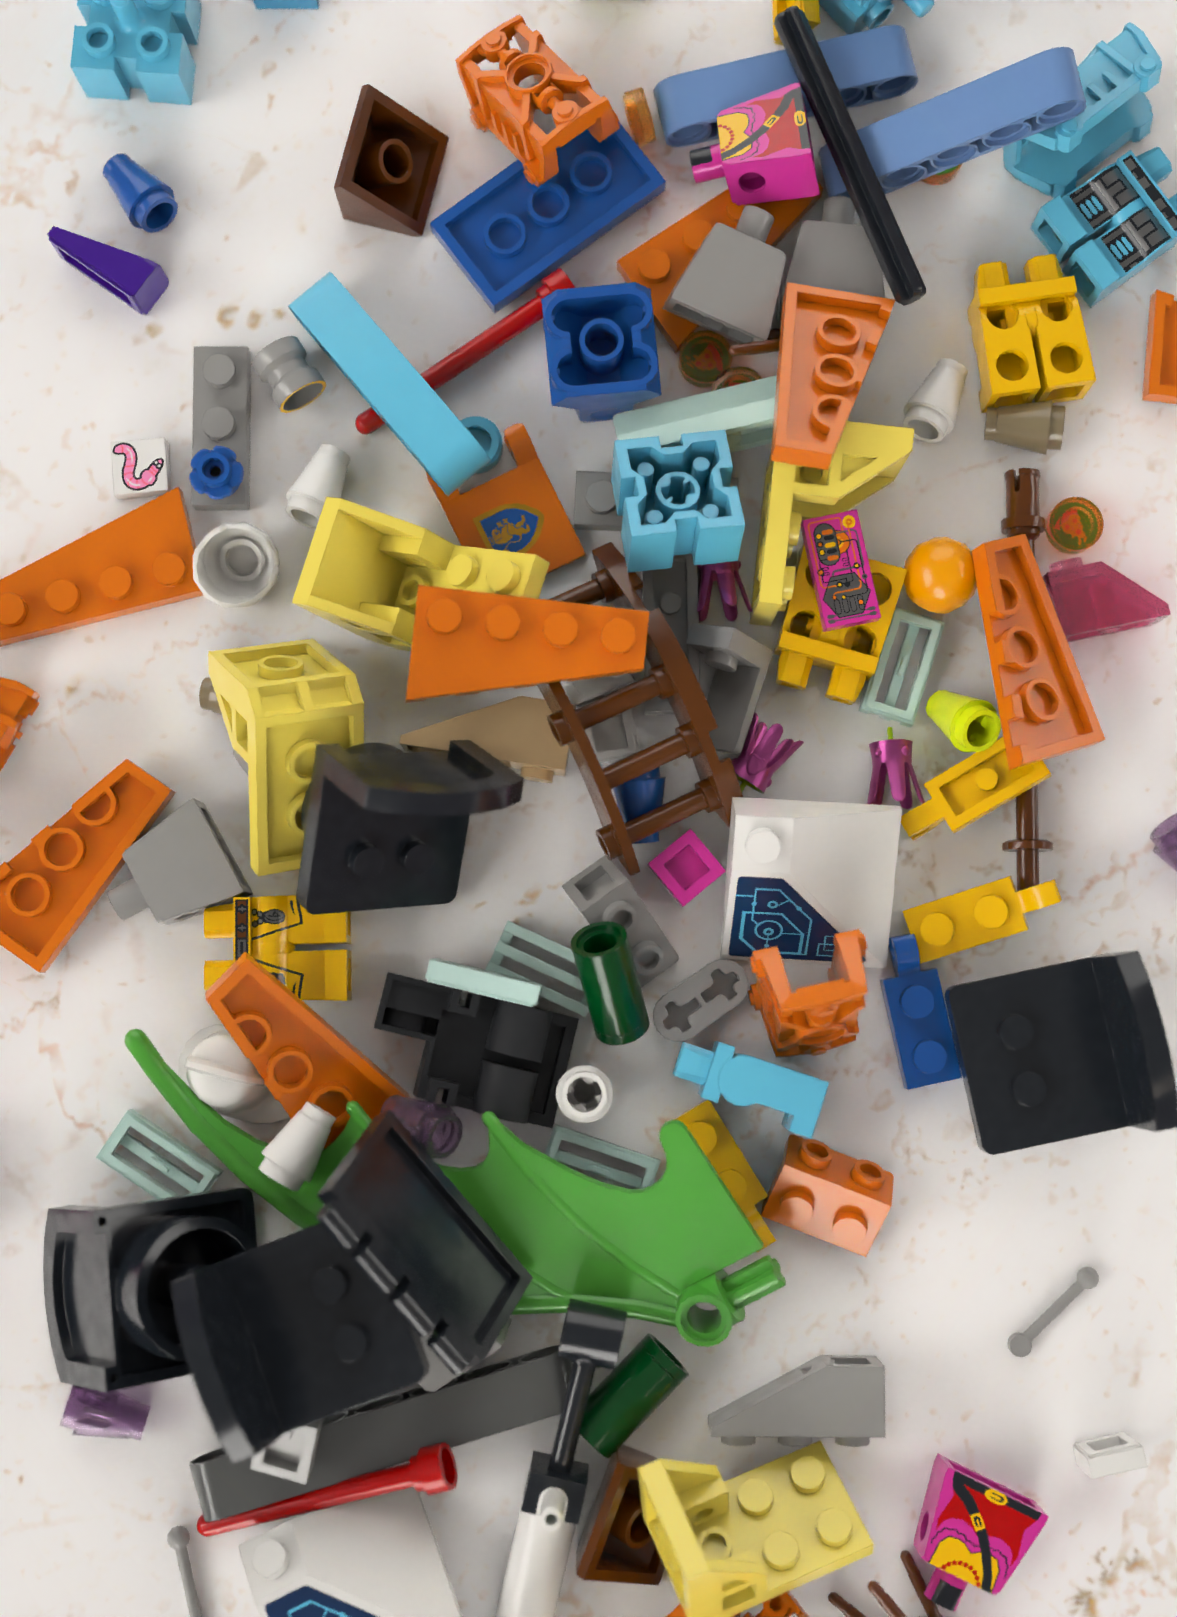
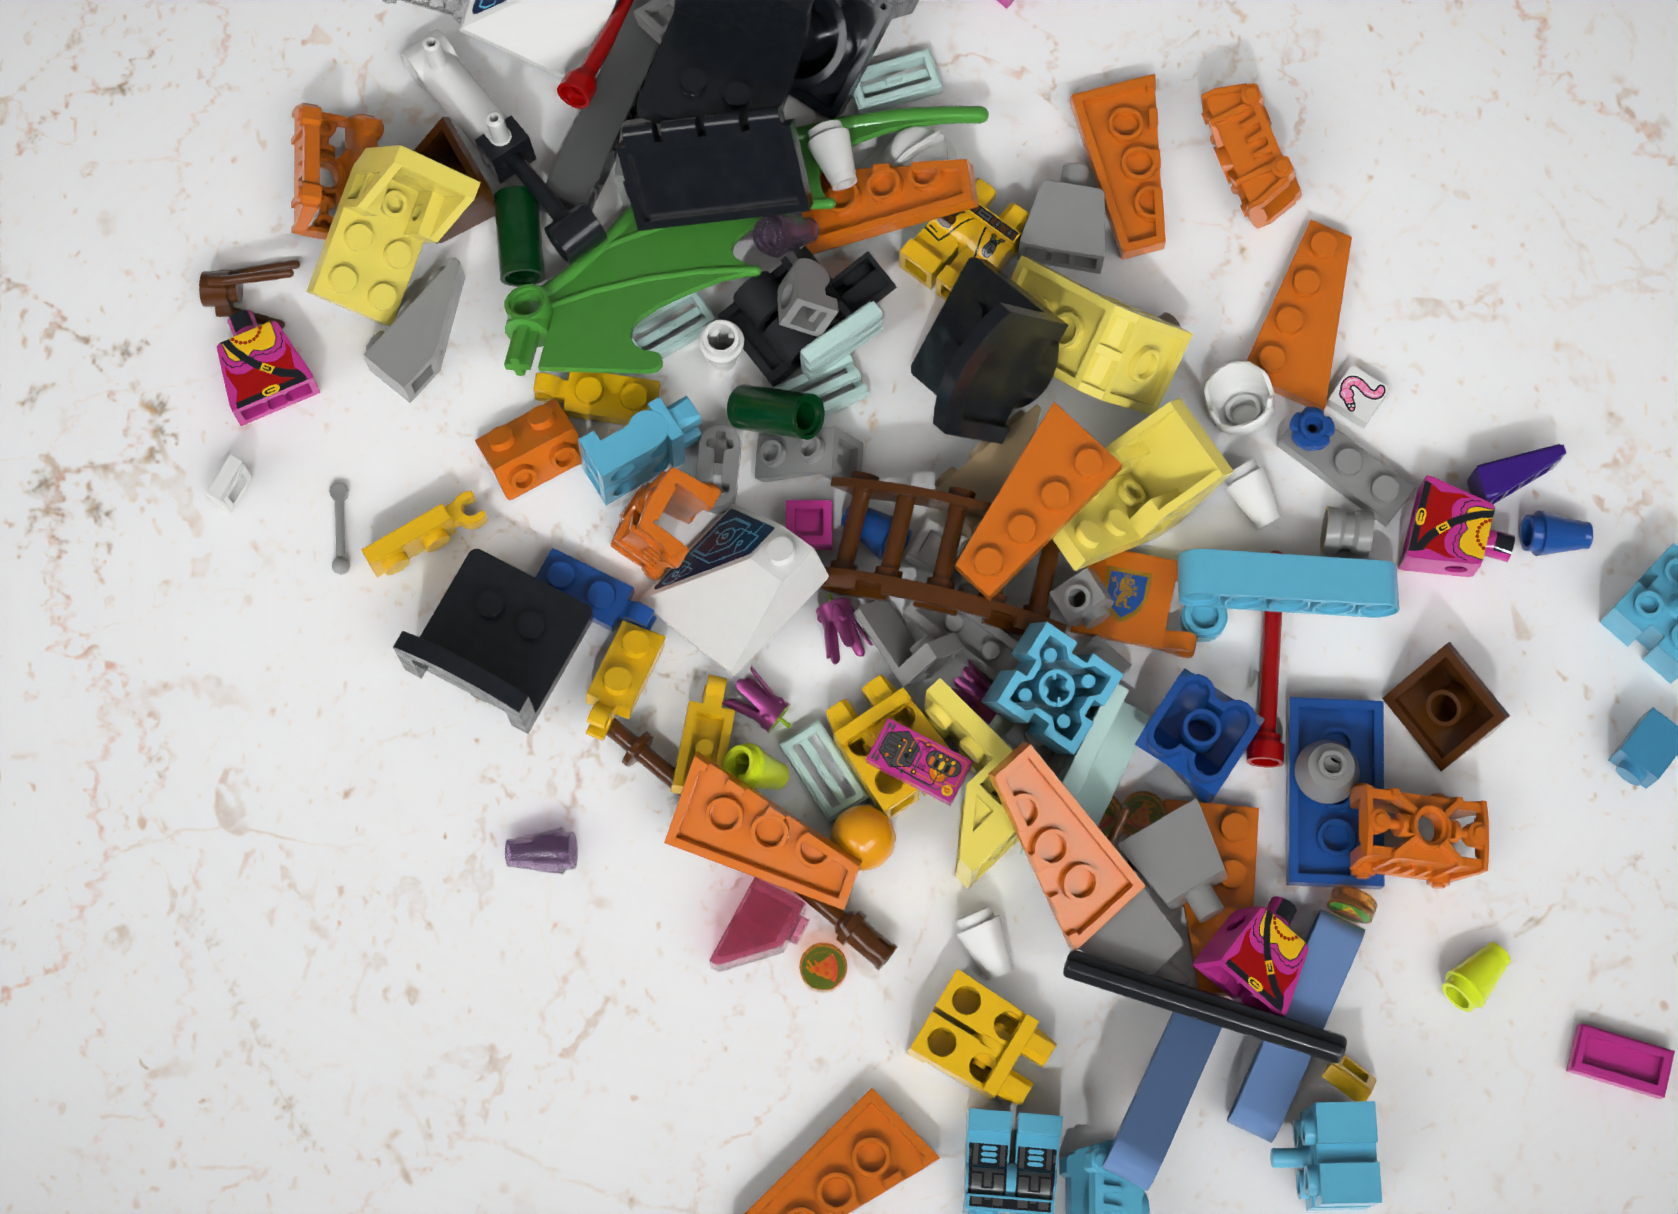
camera: 130 degrees right, 10 degrees down
dark tan cone [984,400,1065,455] -> none
none -> yellow plate [361,491,488,578]
none -> light grey leg [777,258,839,337]
none -> light grey plate [1049,567,1114,629]
none -> light grey cone [1294,740,1360,804]
none -> torso [1398,475,1515,577]

